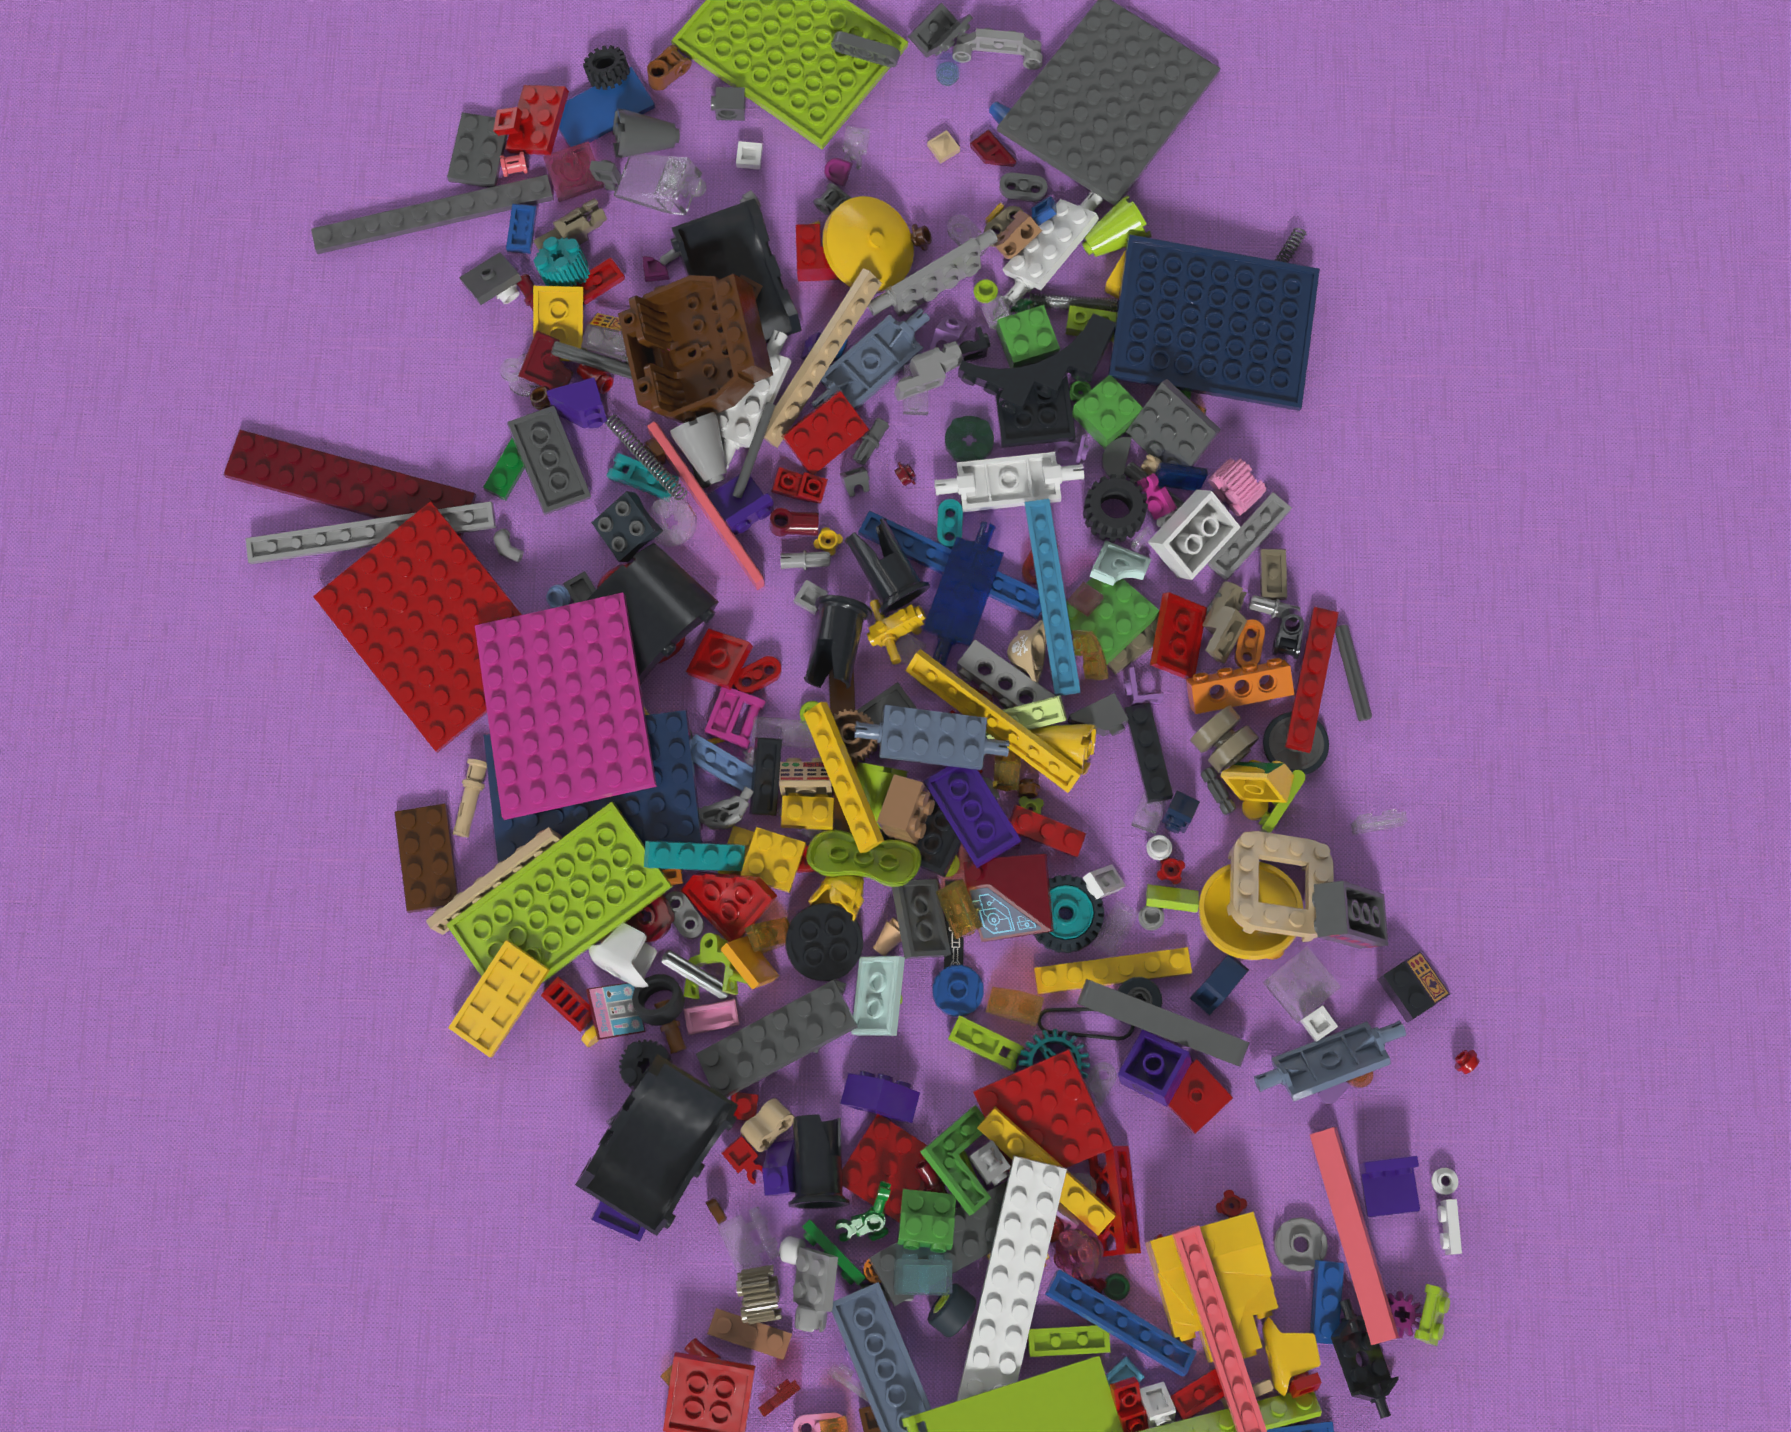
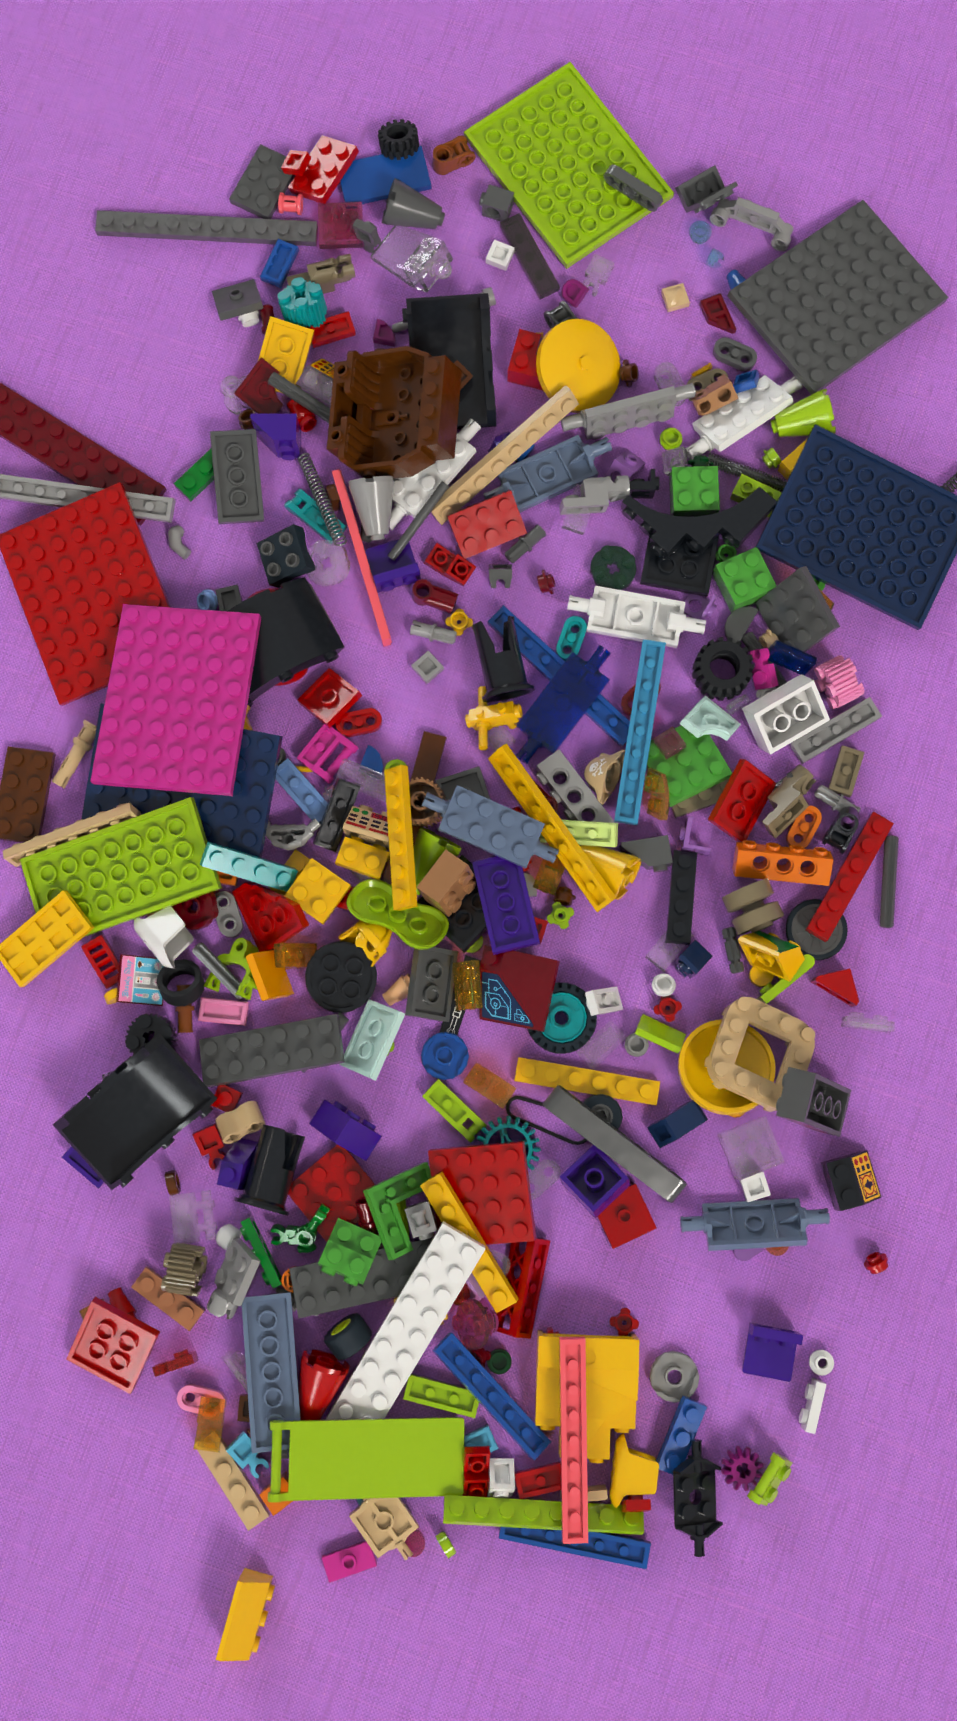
camera: 20 degrees right, 5 degrees up
black piece [804,595,872,689] -> none
clear light blue brick [894,1254,952,1296] -> none
red plate [1009,805,1087,857] -> none
coral tile [1310,1127,1399,1345] -> none
none -> red cone [298,1349,350,1421]
none -> blue tile [360,745,383,776]
none -> clear smoke tile [500,213,560,299]
none -> clear light blue hinge [705,248,724,268]
none -> lime plate [762,447,782,469]
none -> red slope [811,968,859,1007]

